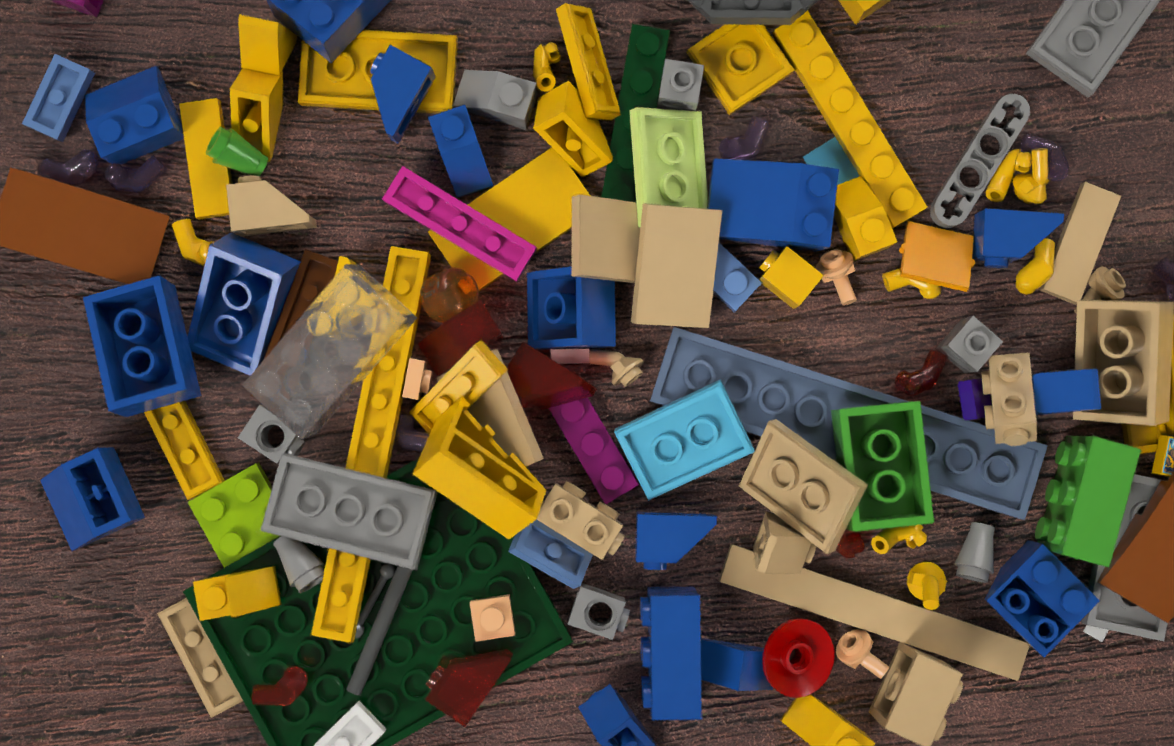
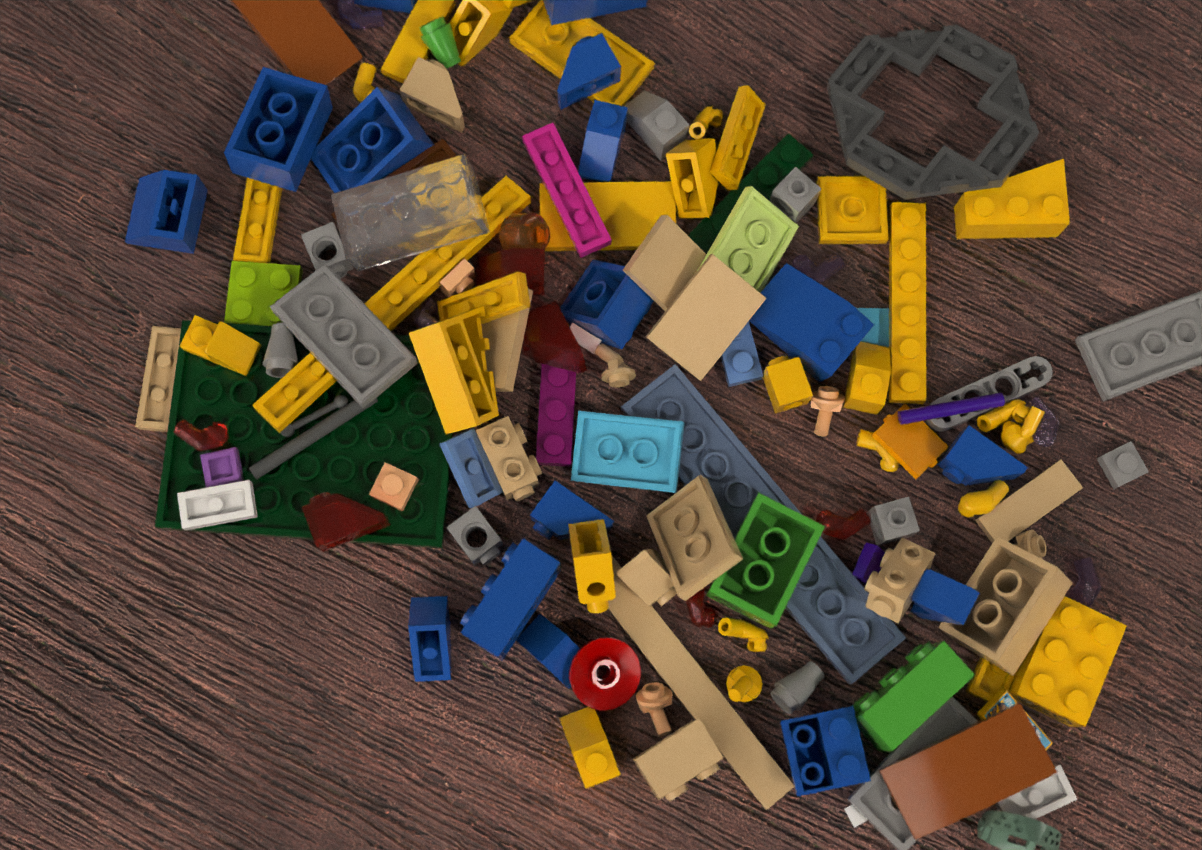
camera: 30 degrees right, 10 degrees down
none -> medium lavender tile [200,447,244,488]
none -> yellow torso [568,519,616,613]
none -> dark purple bar [898,392,1005,425]
none -> light grey plate [1096,441,1149,489]

